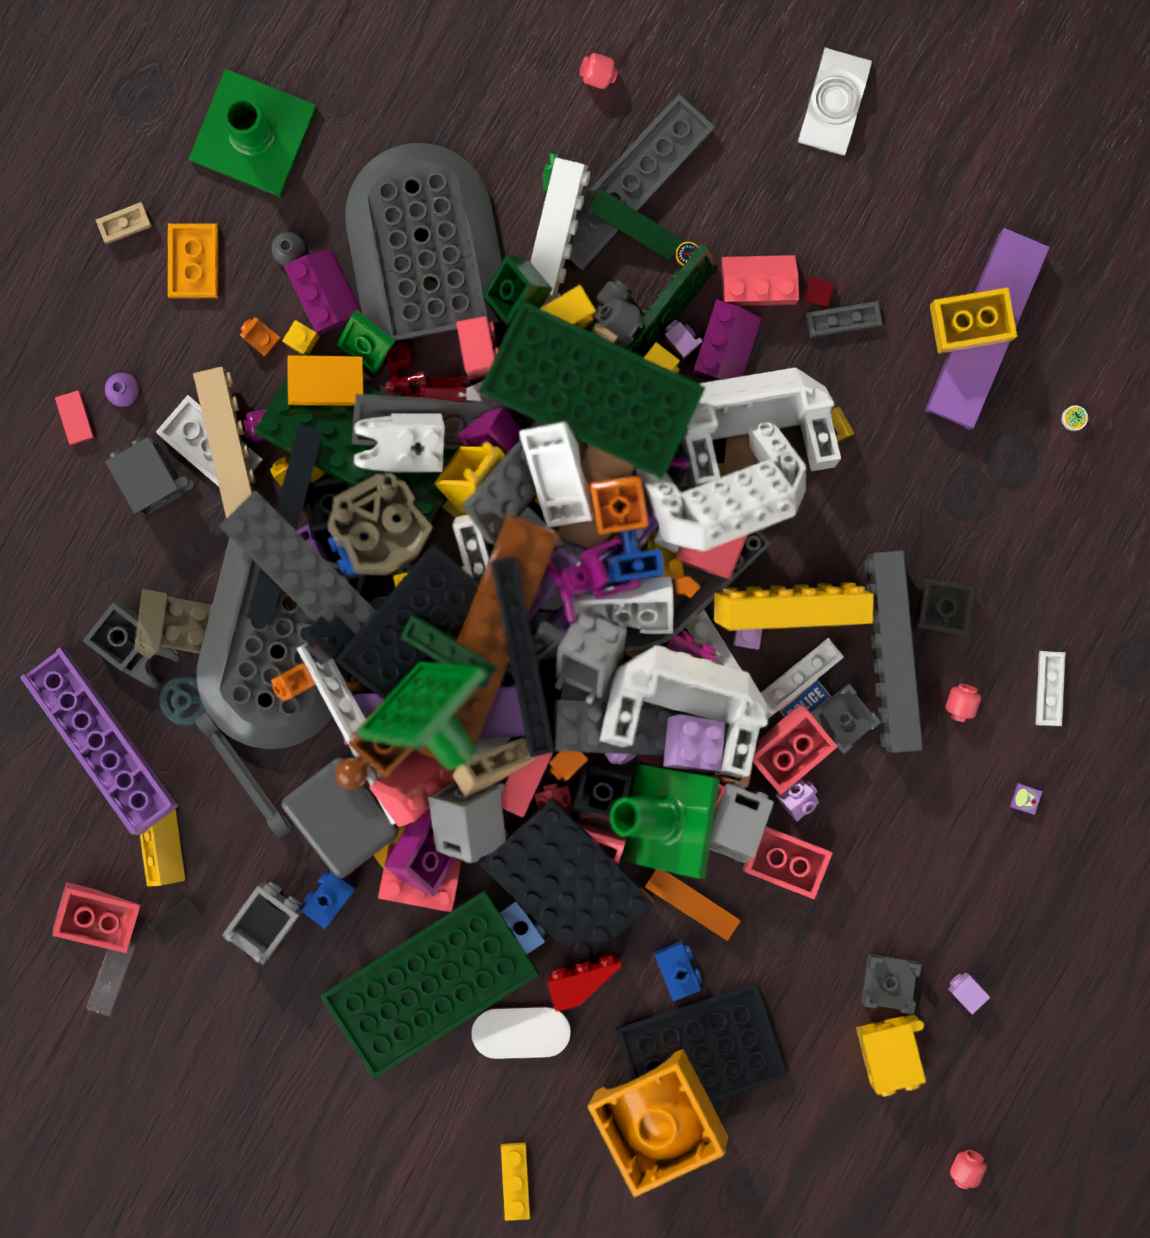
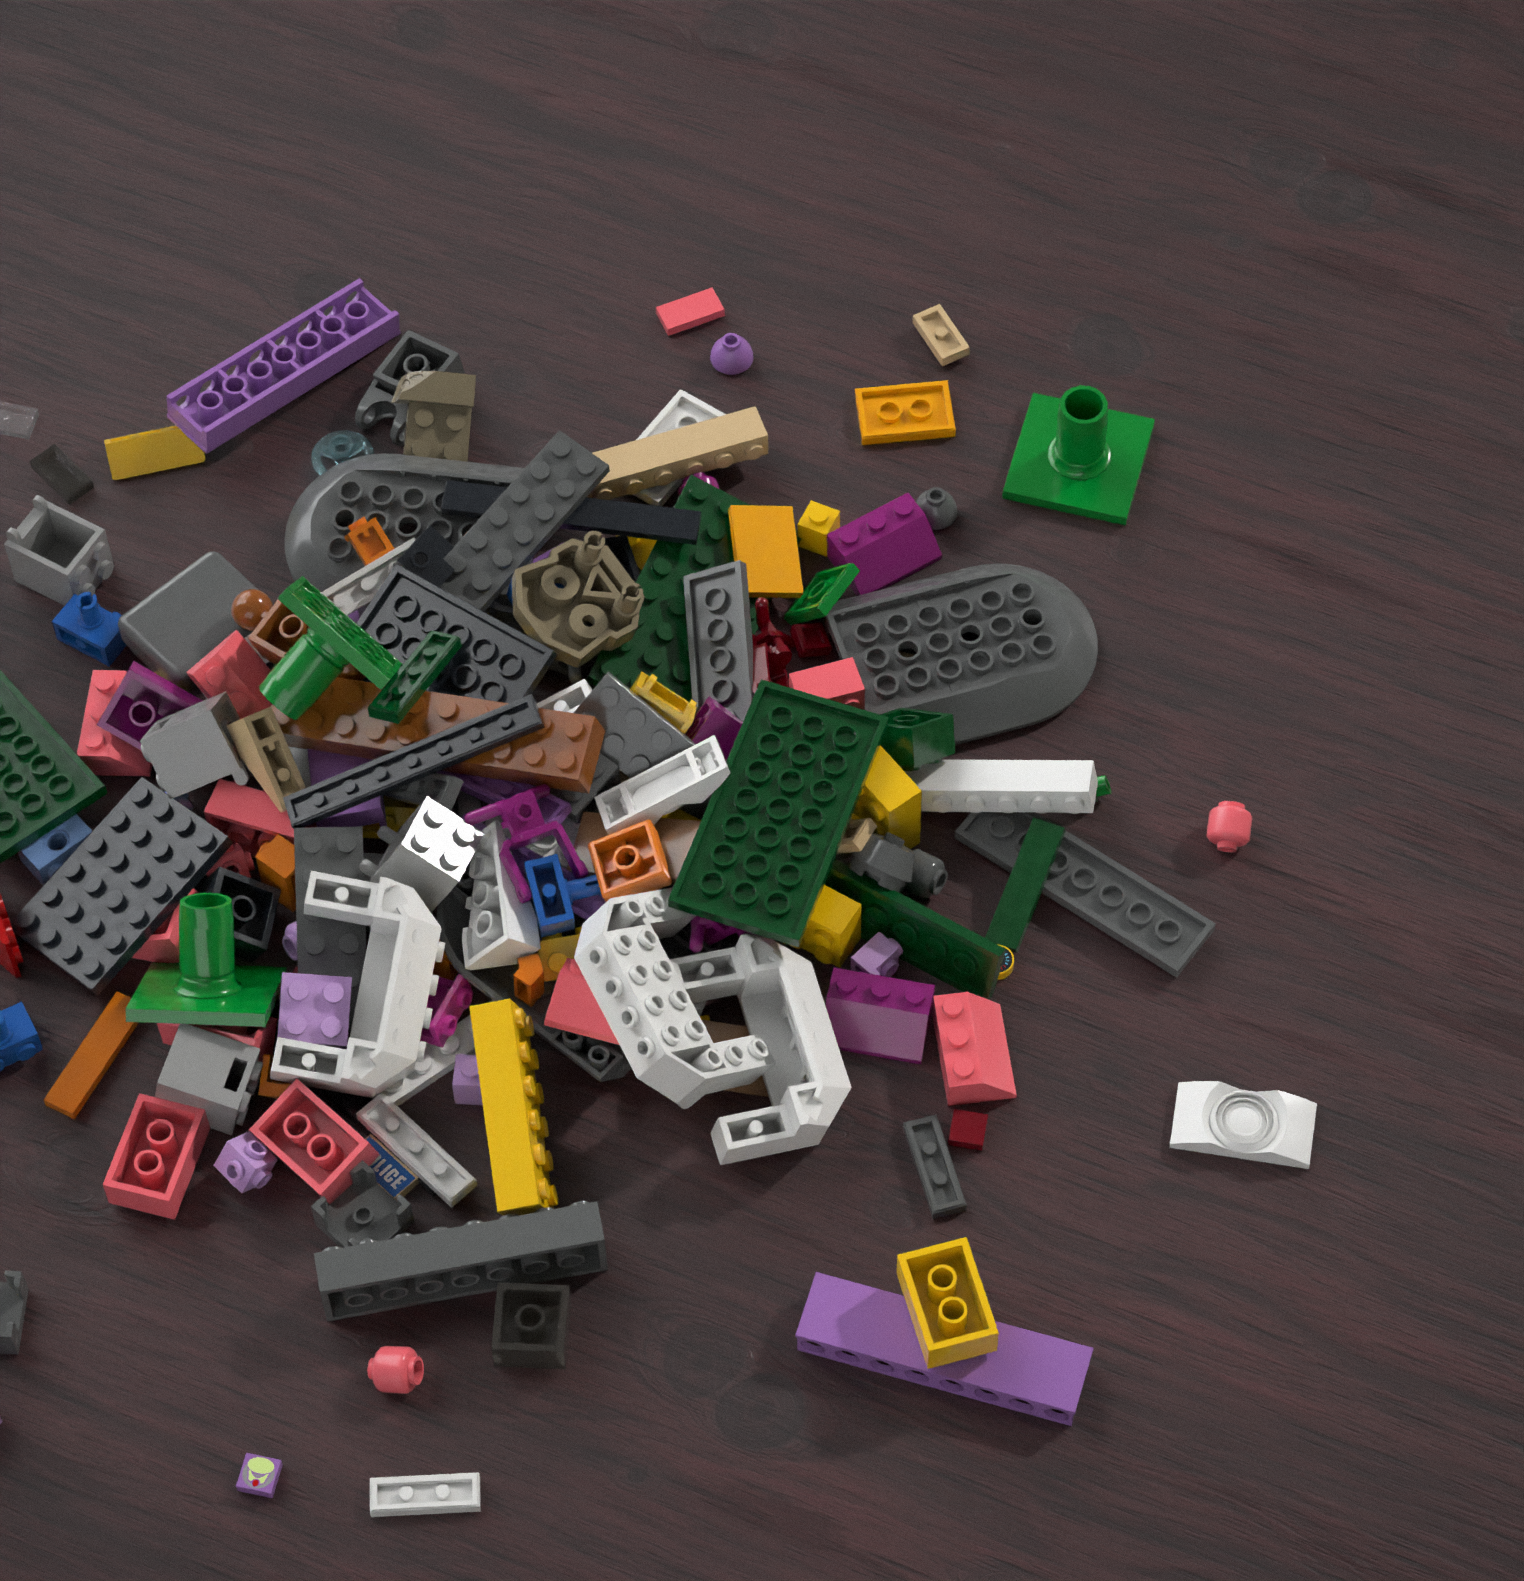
camera: 85 degrees right, 30 degrees down
coral slope [53,882,140,953] -> none
dark grey container [105,436,195,517] -> none
dark grey piece [194,711,293,840] -> none
orange bracket [240,316,281,357] -> none
white brick [354,414,444,472] -> none
yellow tile [830,407,854,443] -> none
tile [1061,406,1088,431] -> none

